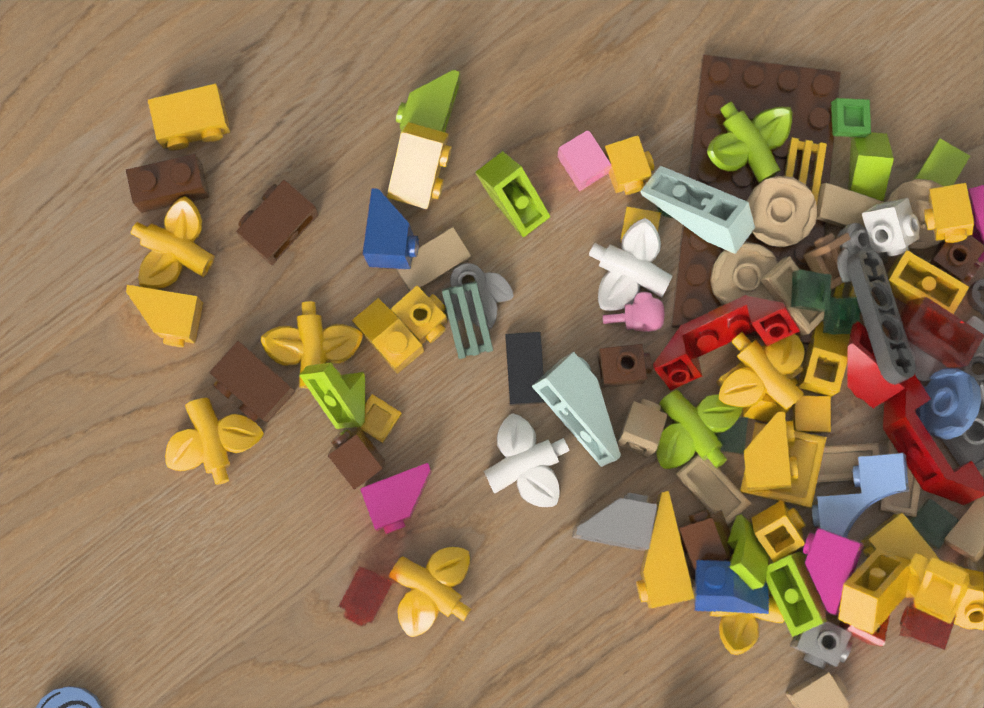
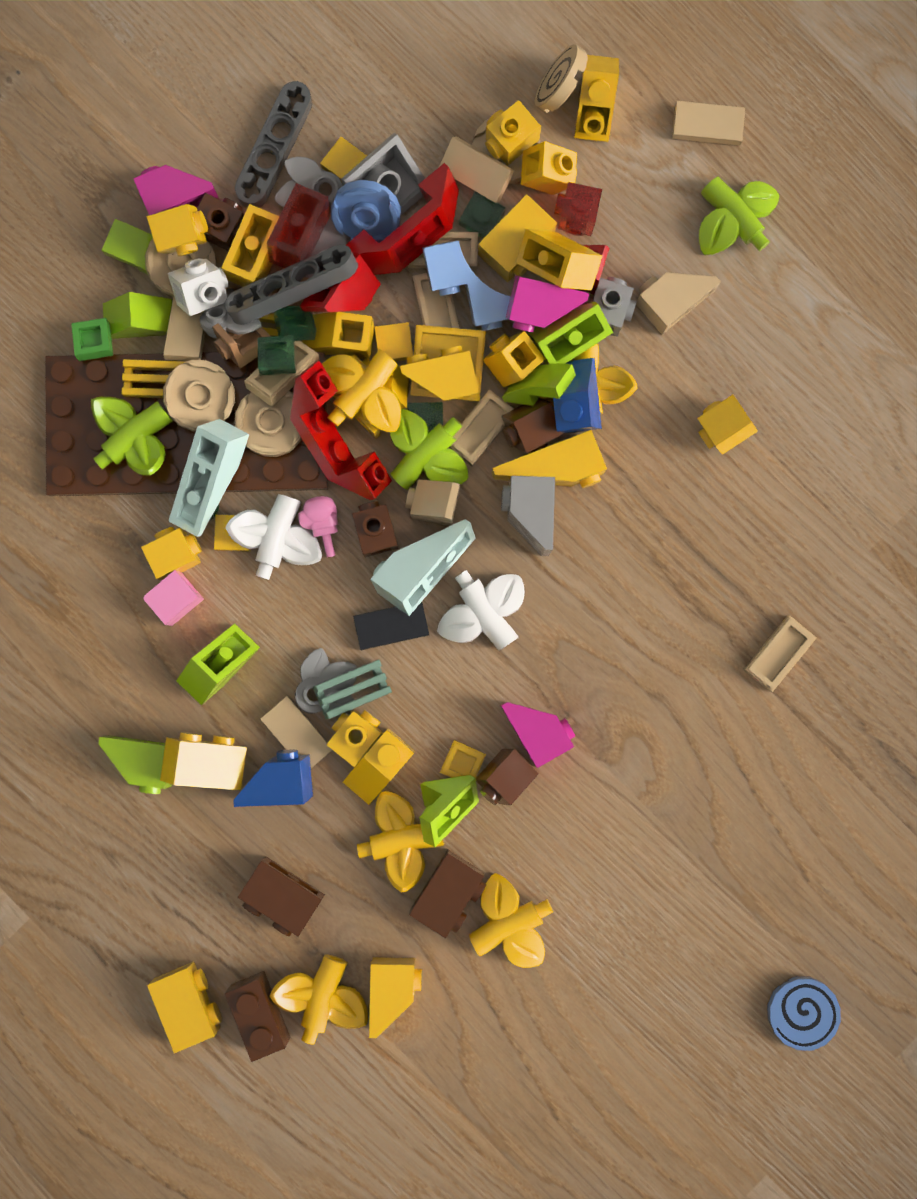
camera: 100 degrees left, 5 degrees up
clear red brick [339,566,397,627] -> none
yellow plant [389,547,472,637] -> none
yellow brick [909,553,970,624] -> none

